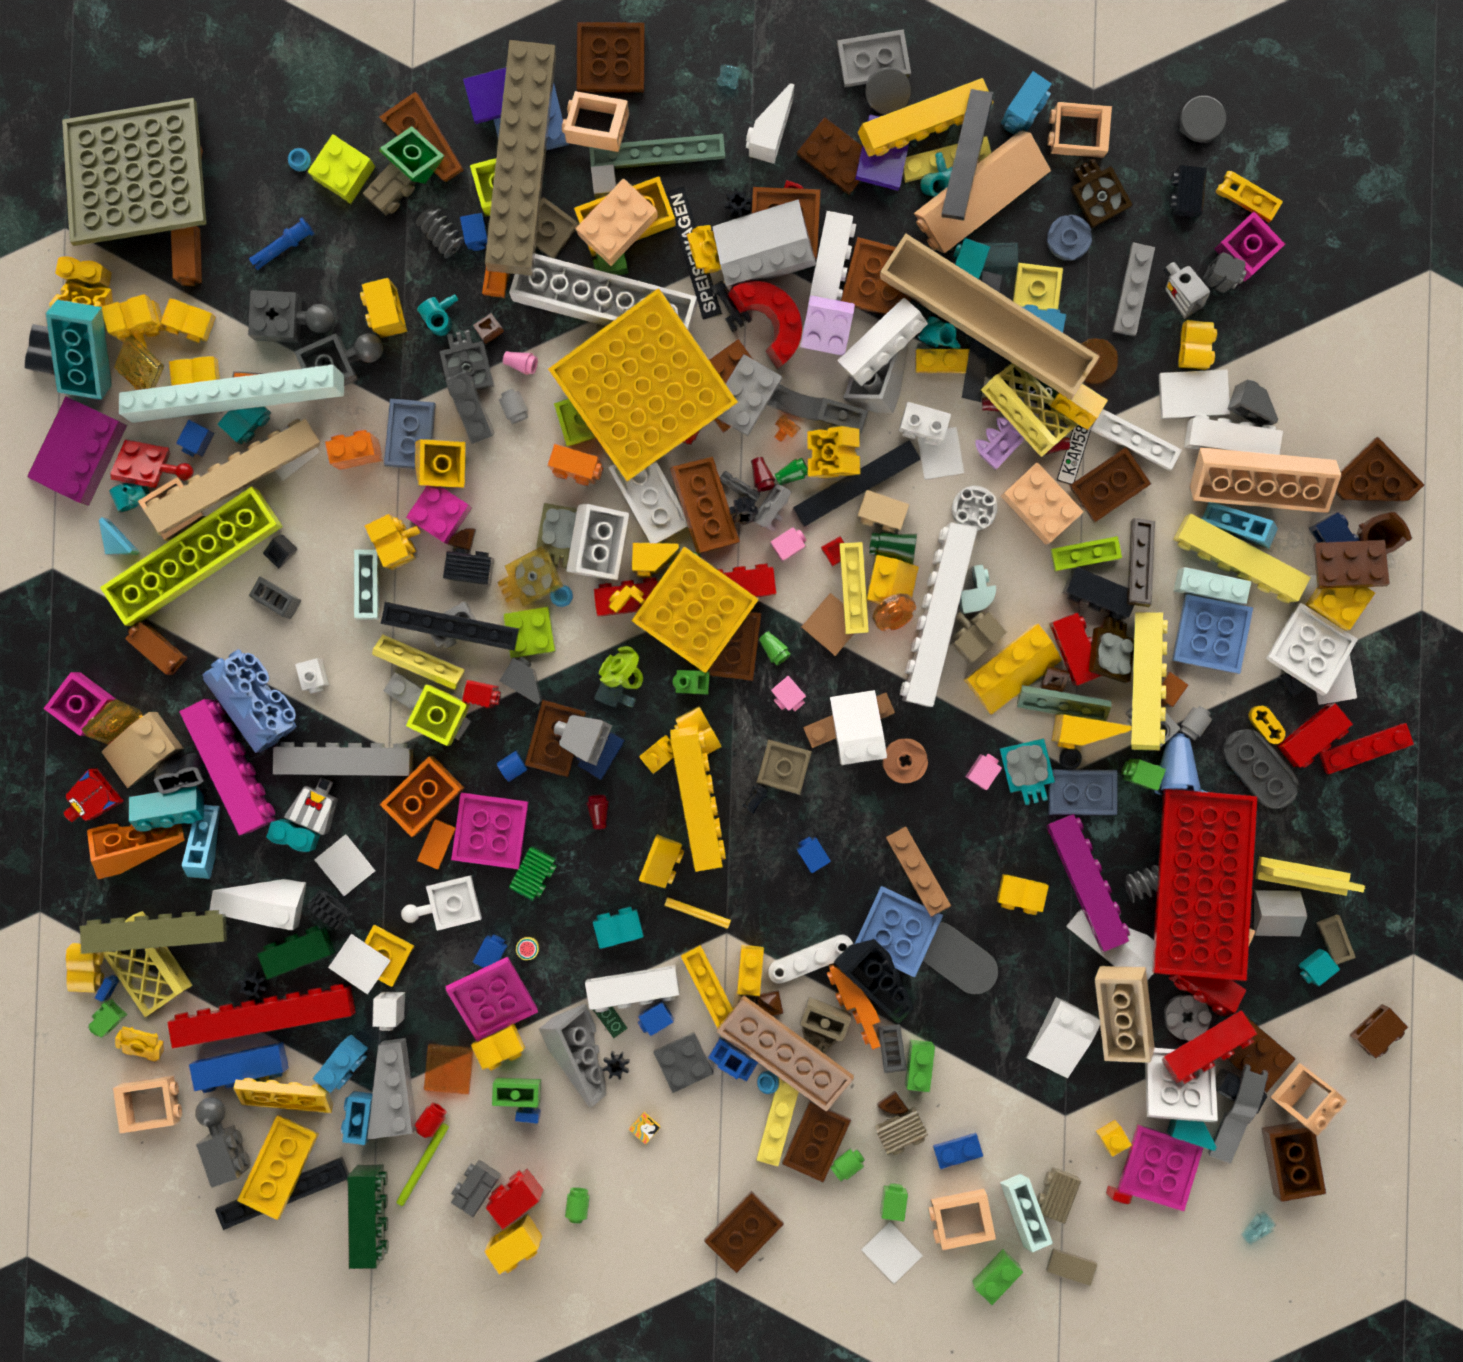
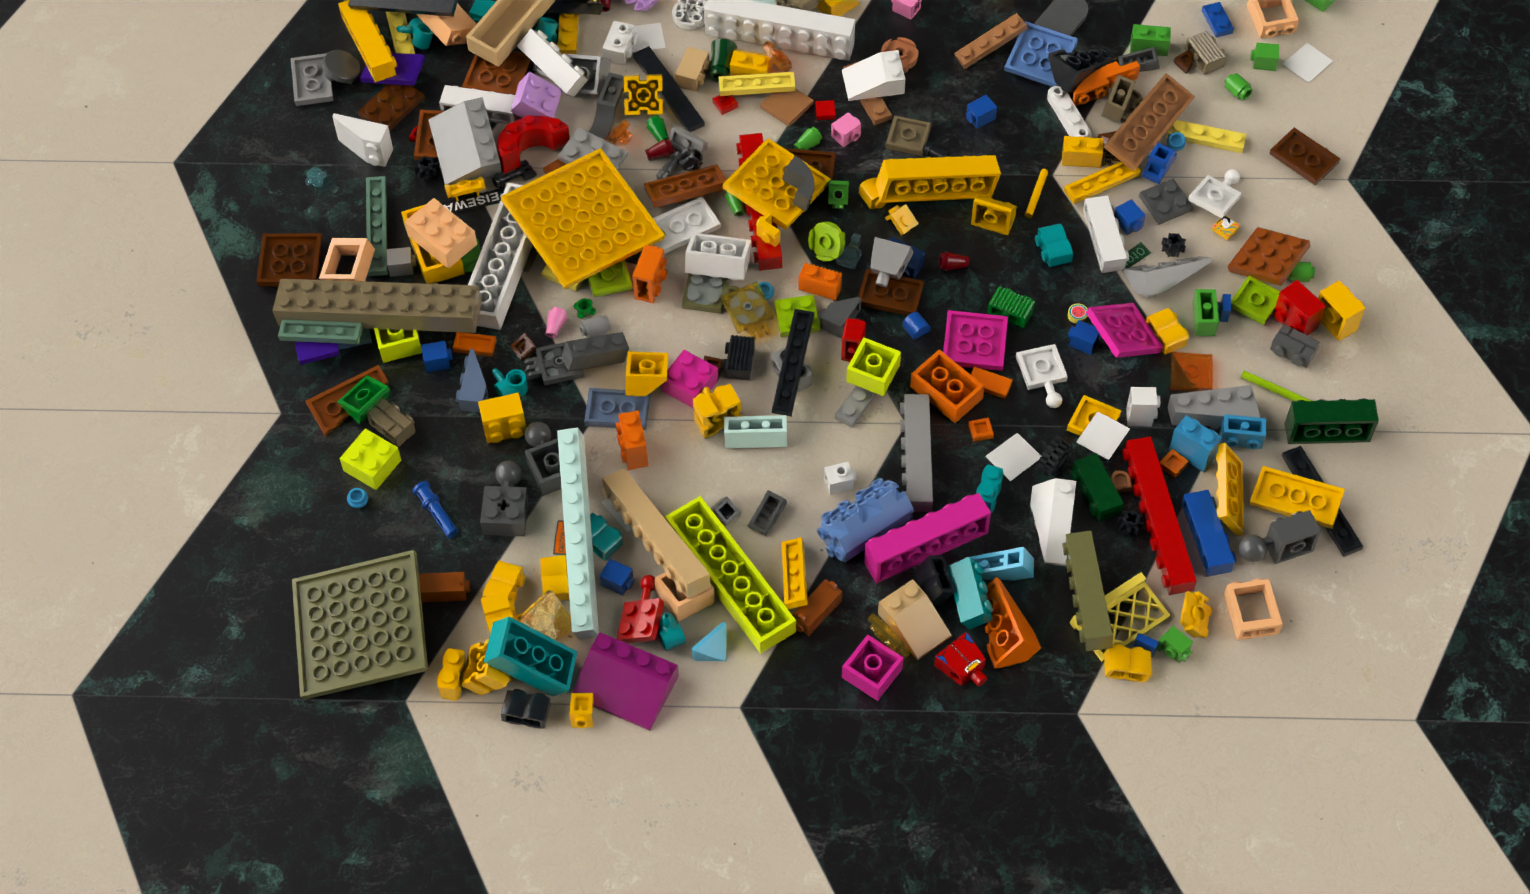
camera: 90 degrees left, 30 degrees down
torso [284,778,338,835] -> none
light yellow plate [372,634,465,690] -> none
red brick [414,1102,447,1138] -> none
dark grey piece [416,208,464,259] -> none
yellow slope [632,543,680,578] -> none
bright pink brick [770,527,807,562] -> none
reddish brown plate [782,1100,851,1183] -> none
none -> sand green plate [278,319,363,344]
none -> sand blue slope [456,349,488,413]
none -> yellow bracket [569,693,594,728]
none -> green plate [574,298,596,319]
none -> yellow plate [781,537,808,609]
none -> dark grey brick [782,156,814,211]
none -> orange brick [798,262,842,301]
none -> red tile [815,100,836,120]
none -> orange tile [968,417,994,442]
none -> medium nougat tile [1110,471,1133,492]
none -> orange tile [1159,449,1189,478]
none -> white plate [1188,169,1241,218]
none -> dark orange plate [1228,227,1311,286]
none -> lime plate [1231,276,1280,325]

